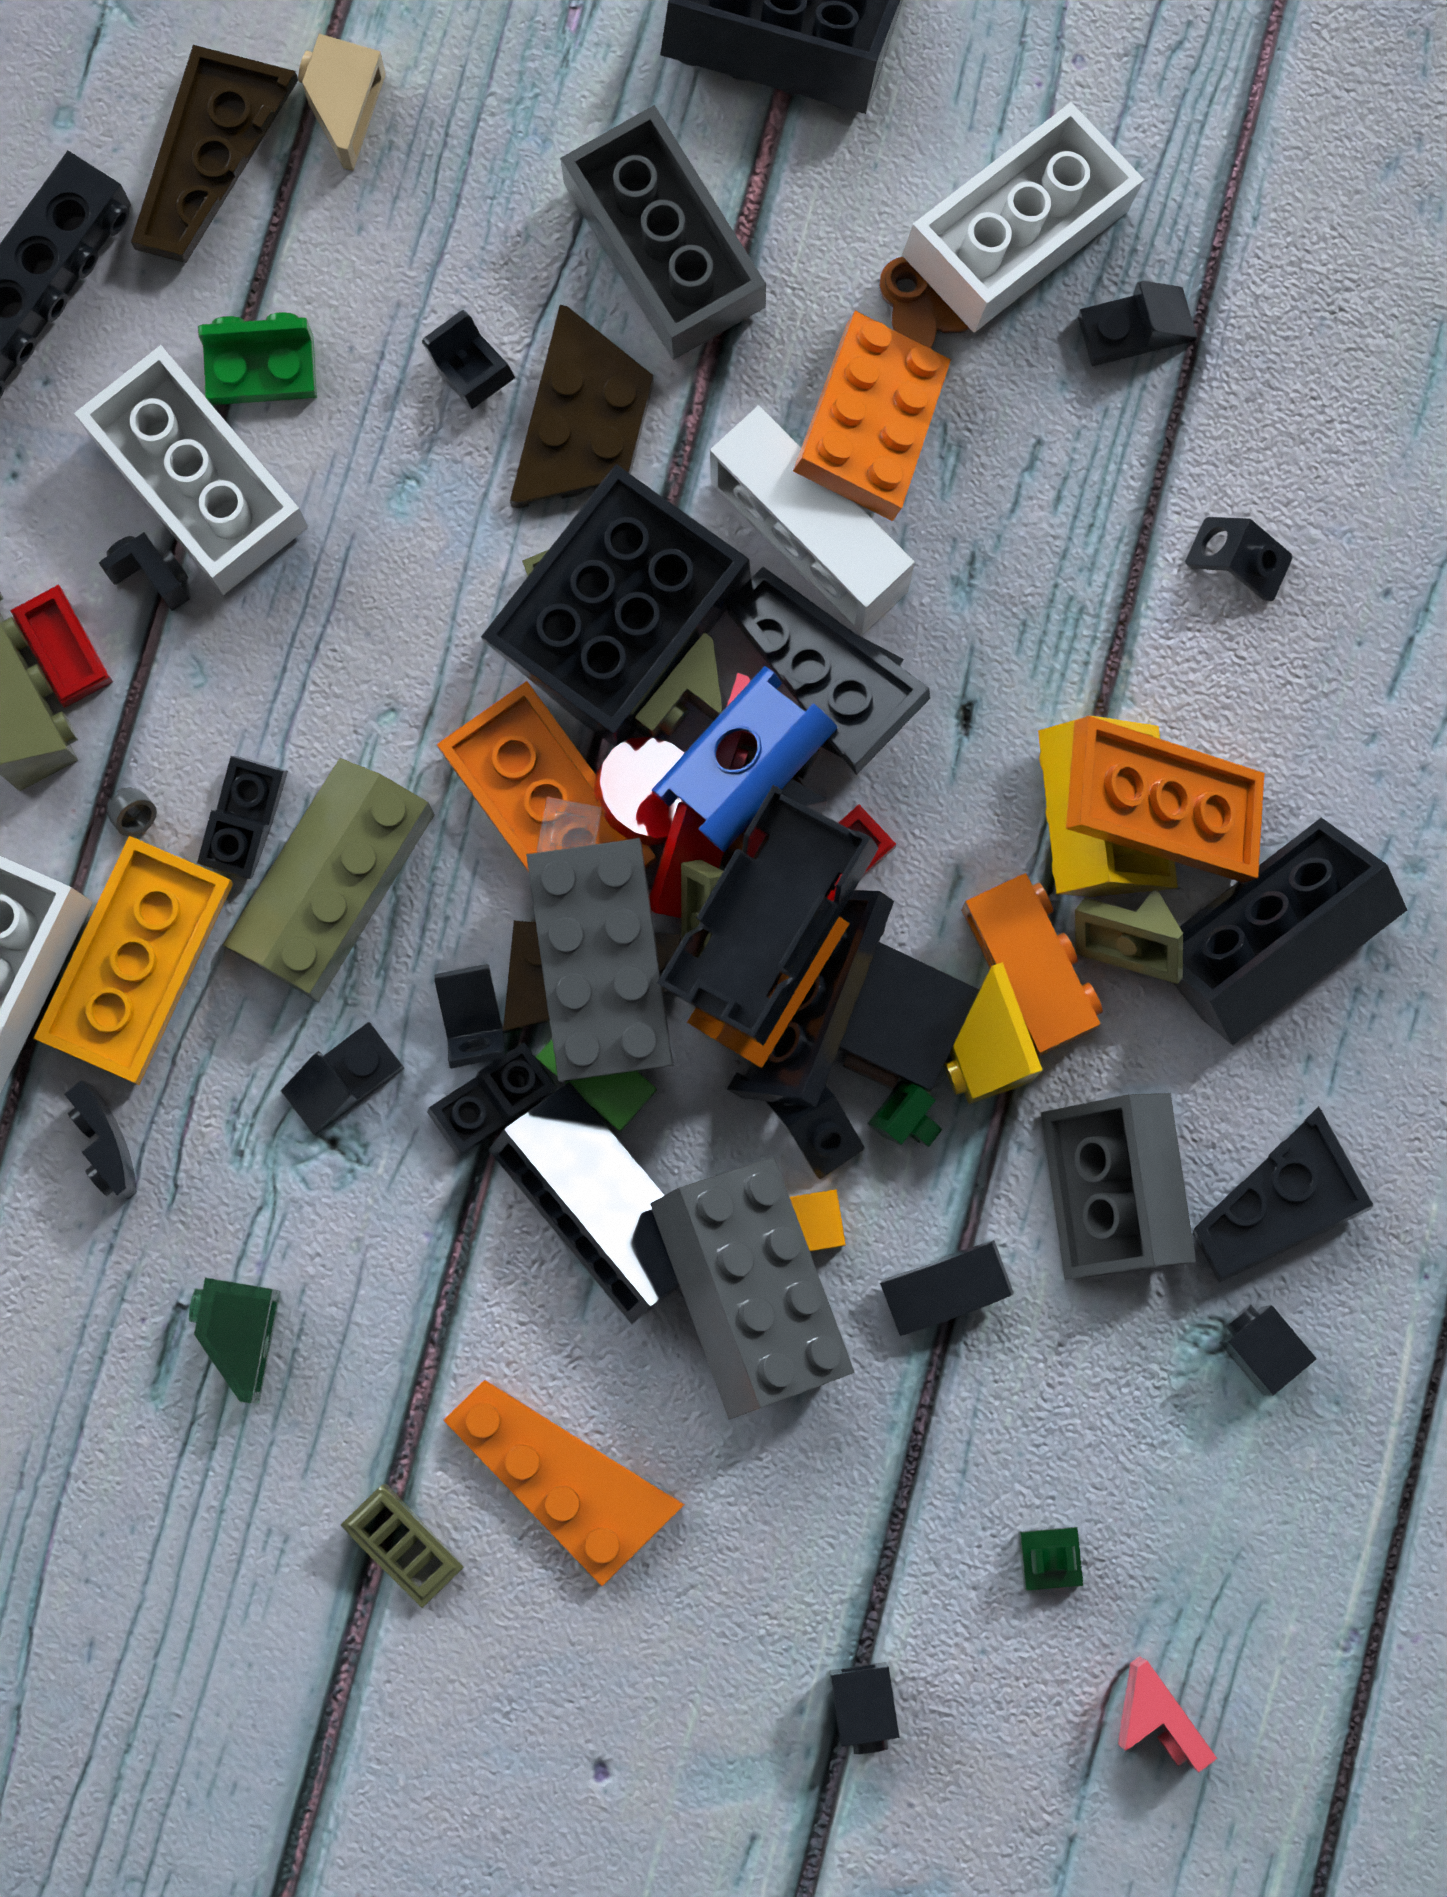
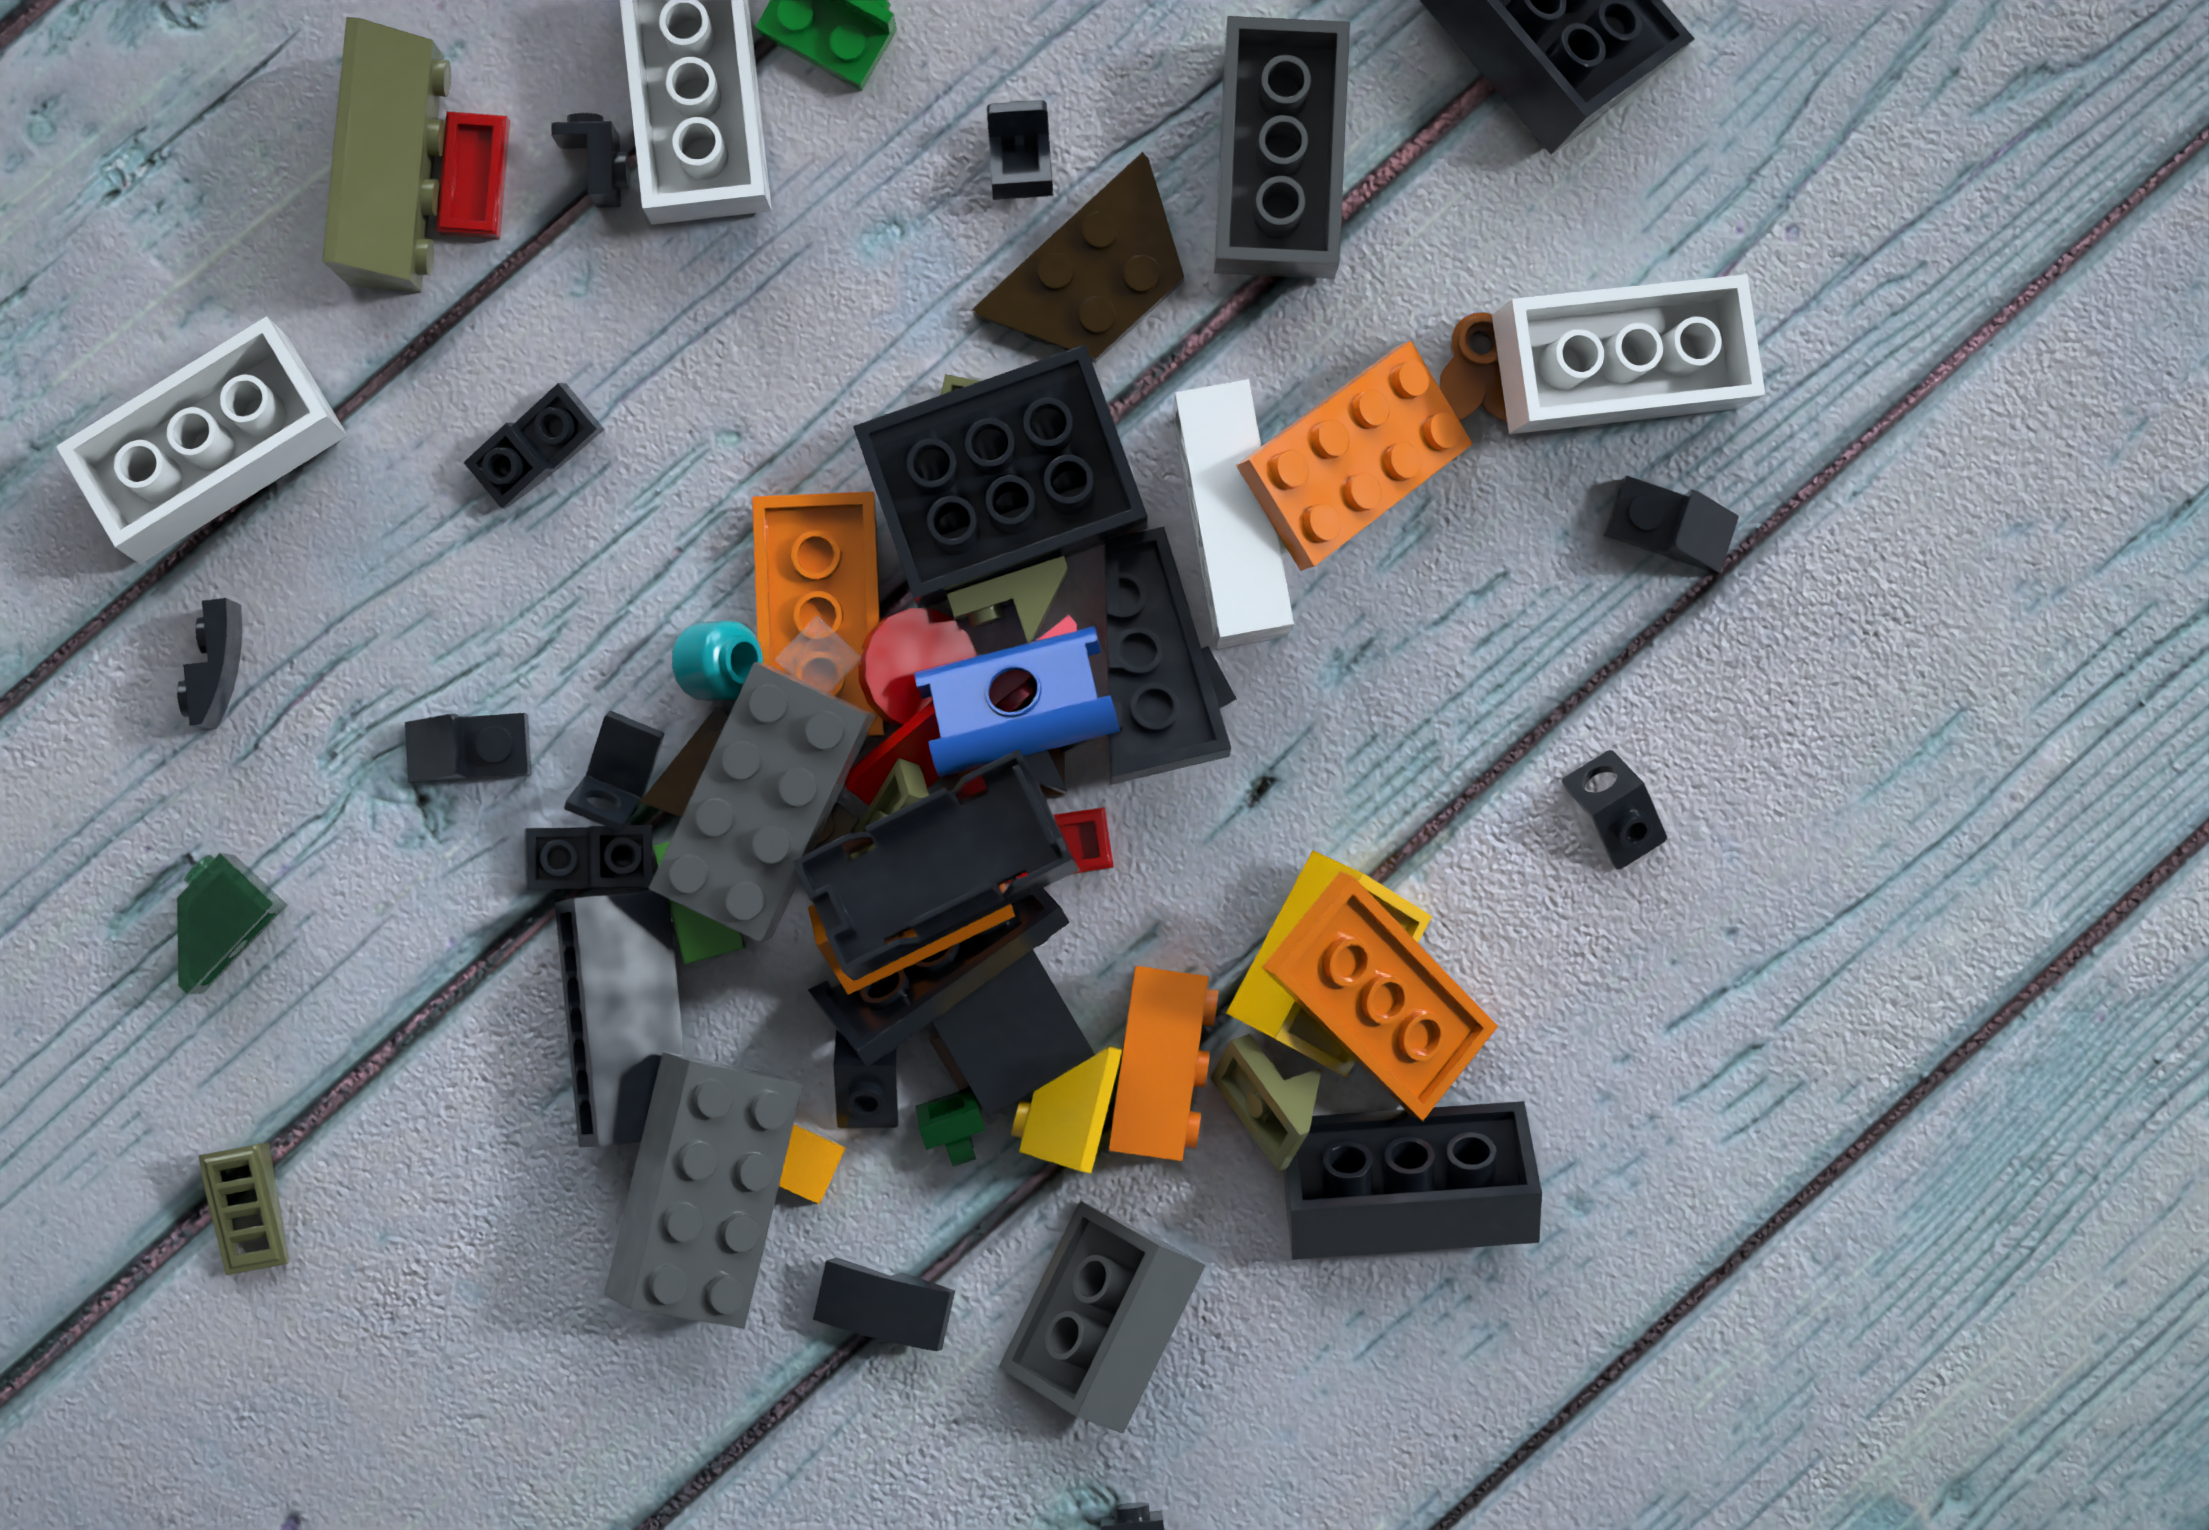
camera: 30 degrees right, 5 degrees up
light orange plate [33,836,234,1085] -> none
dark grey hinge [107,787,157,837] -> none
olive slope [223,758,435,1003] -> none
orange wing [443,1380,685,1586] -> none
black wing [1193,1106,1373,1283] -> none
none -> teal head [672,621,763,701]

